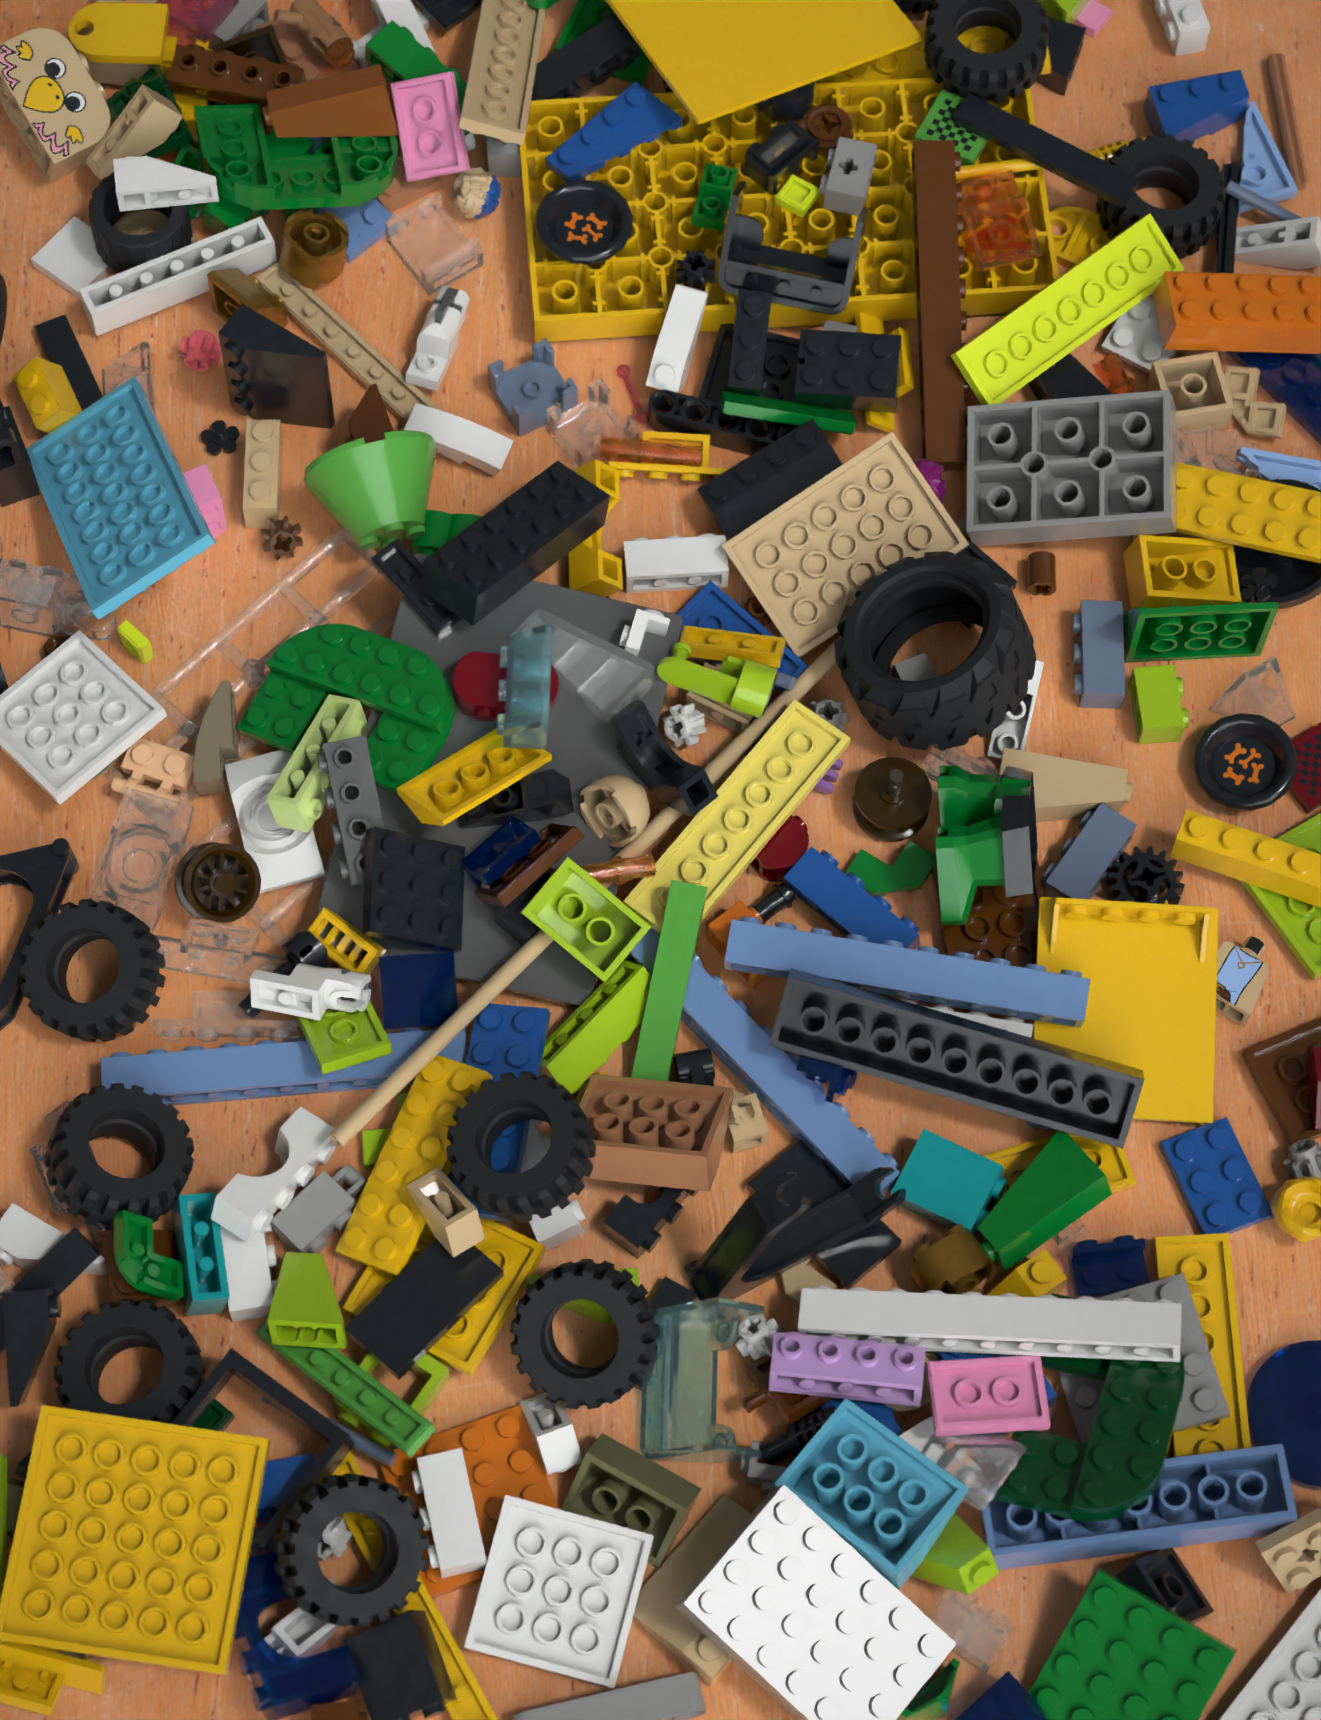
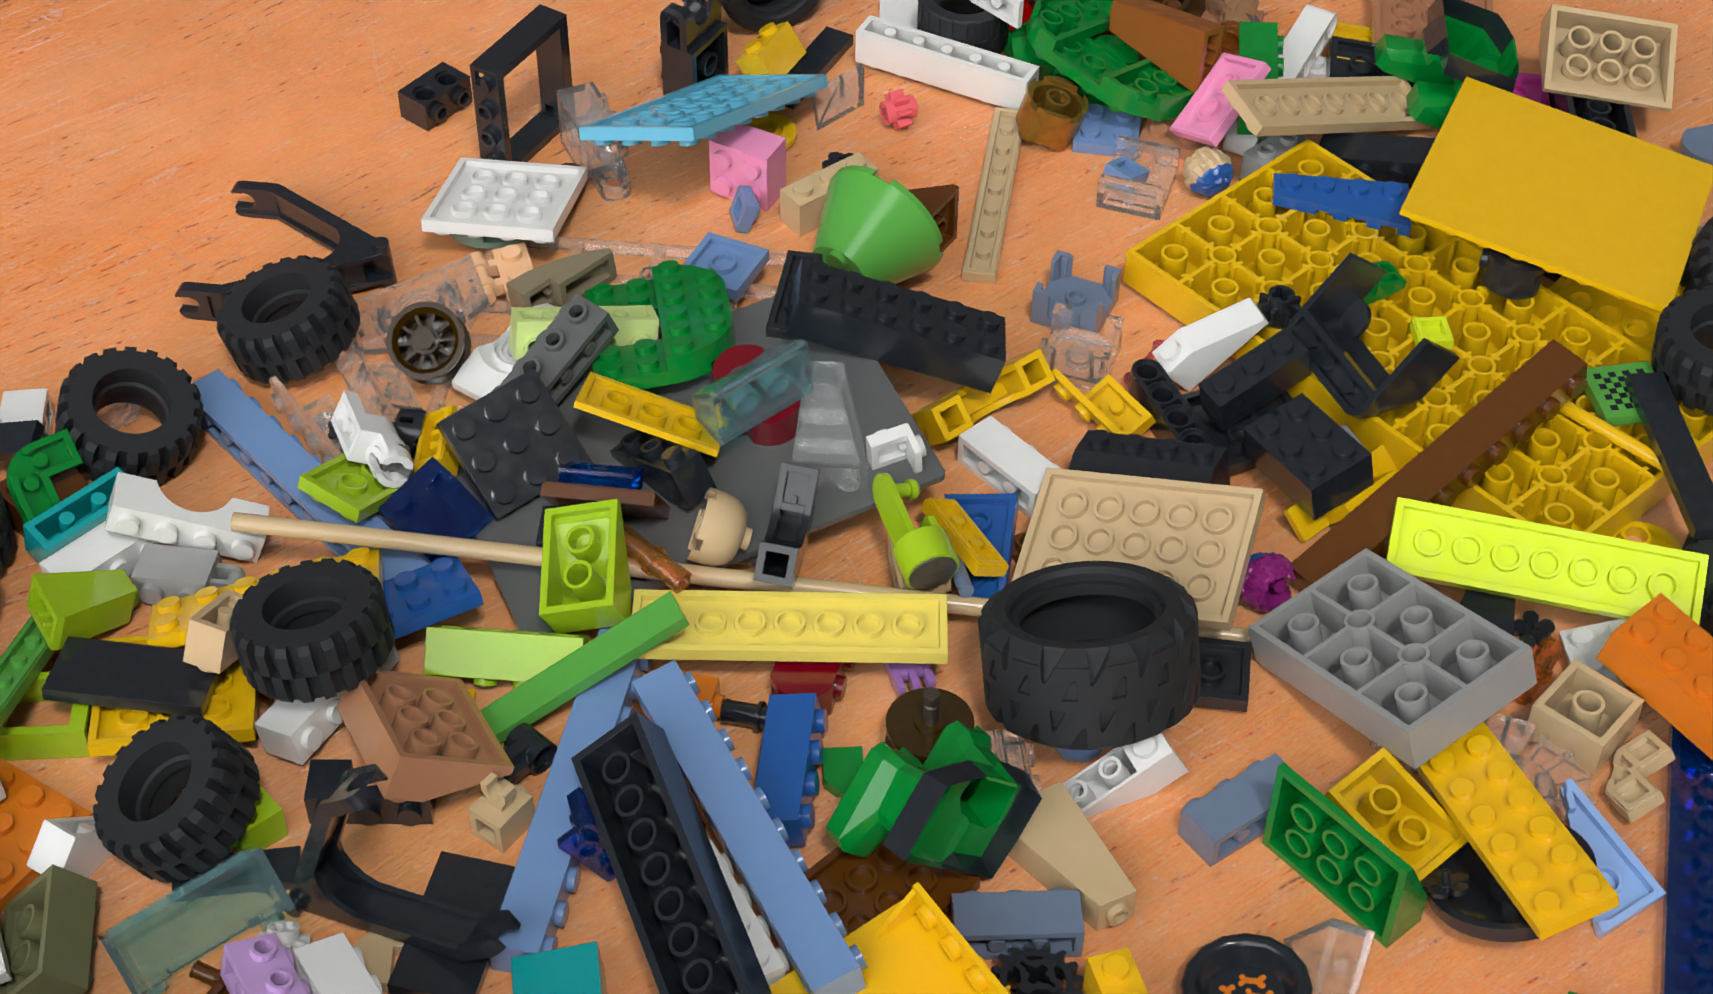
camera: 55 degrees right, 20 degrees down
neon yellow tile [118,620,154,664] -> none
pearl gold slope [207,268,288,328] -> none
black slope [218,304,335,429] -> none
reddish brown gear [261,515,303,560] -> none
white slope [403,403,513,476] -> none
white plate [406,286,470,391] -> none
black piece [535,180,633,265] -> none
clear orange pin [600,436,703,467] -> none
white gear [662,703,707,747] -> none
green tile [720,390,856,435] -> none
black window [744,119,820,196] -> none
reddish brown gear [801,104,852,151] -> none
light grey gear [810,696,850,733] -> none
light grey brick [819,136,878,216] -> none
clear orange slope [956,170,1043,272] -> none
reddish brown piece [1027,551,1056,596] -> none
lime brick [1129,665,1188,745] -> none
none -> medium blue plate [682,232,769,301]
none -> medium blue plate [729,185,760,233]
none -> medium blue plate [1103,155,1150,190]
none -> black plant [1514,611,1555,650]

